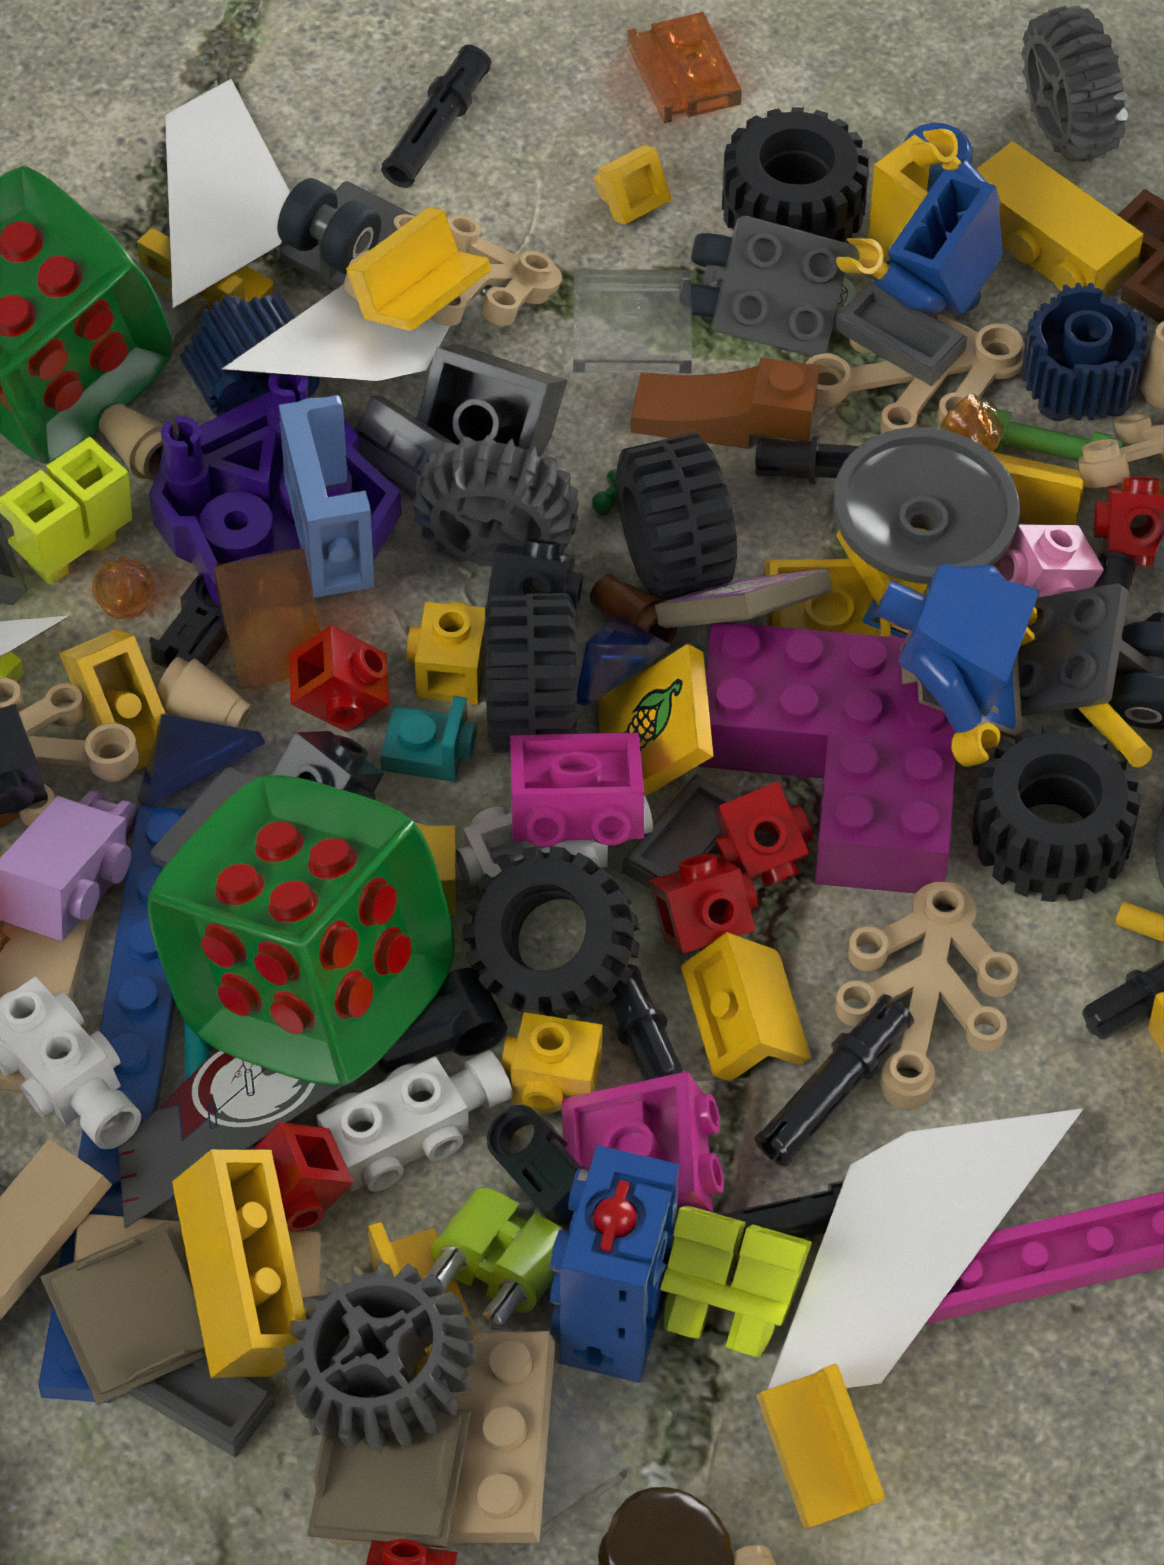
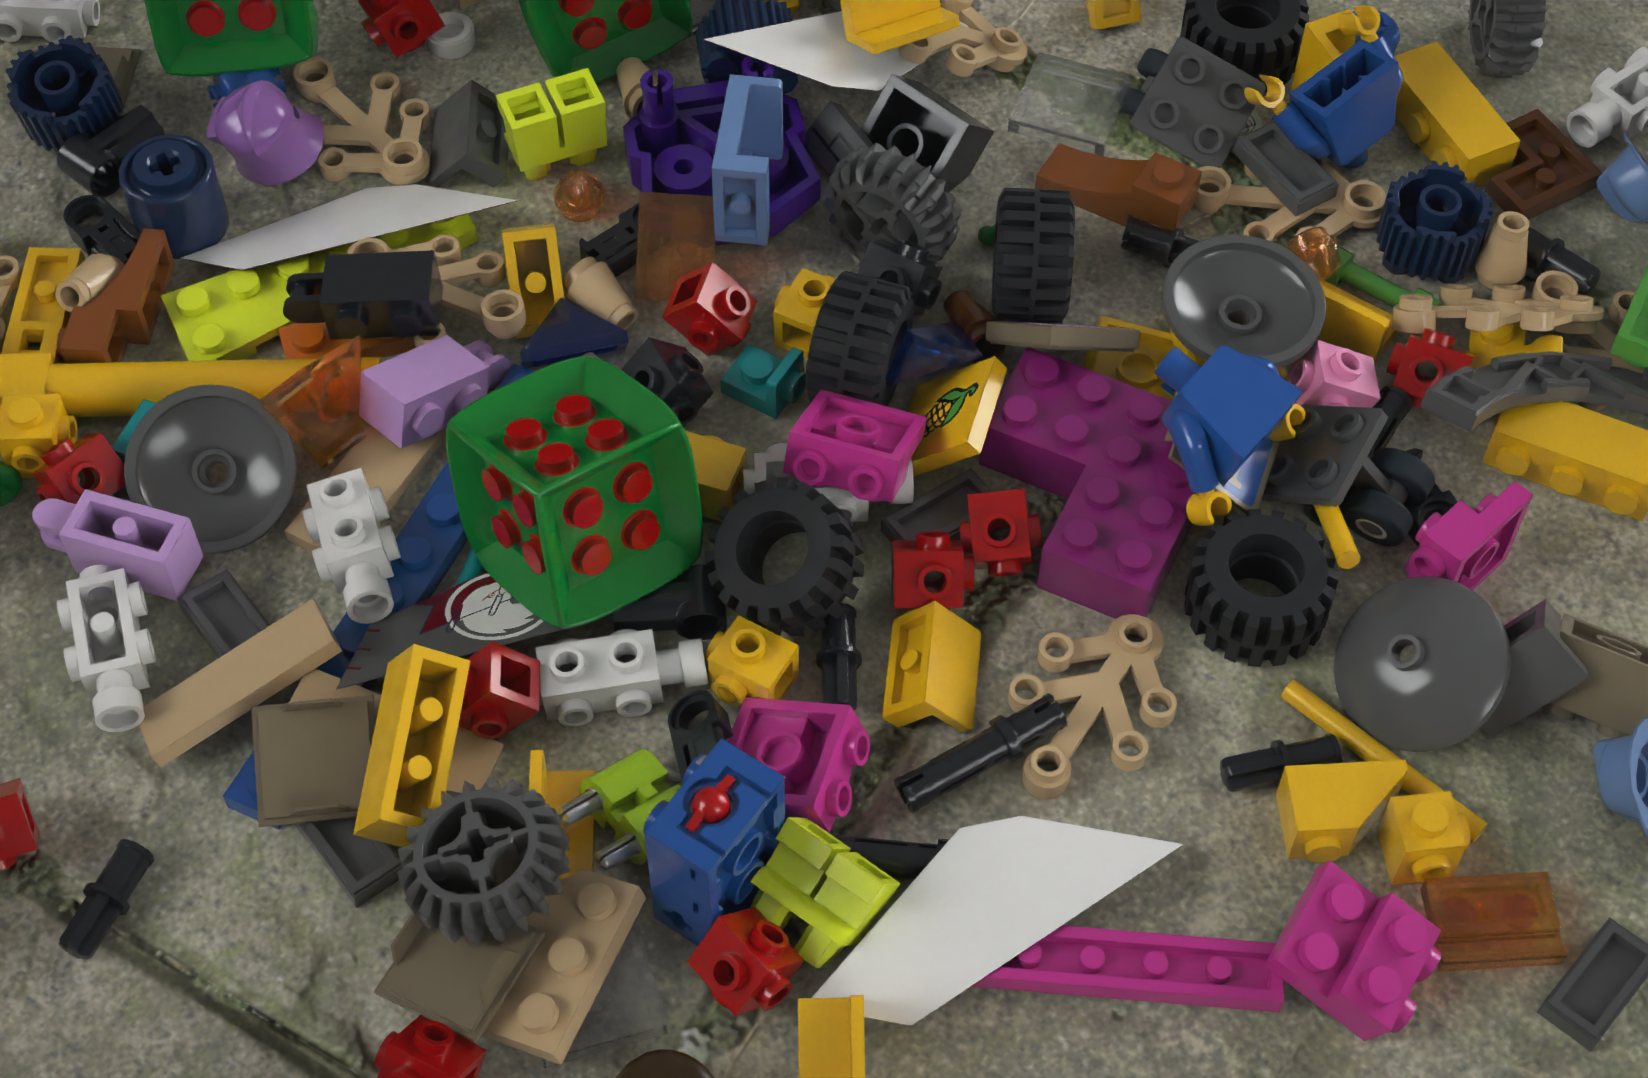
camera: 20 degrees right, 0 degrees up
none -> red brick [687,907,804,1016]

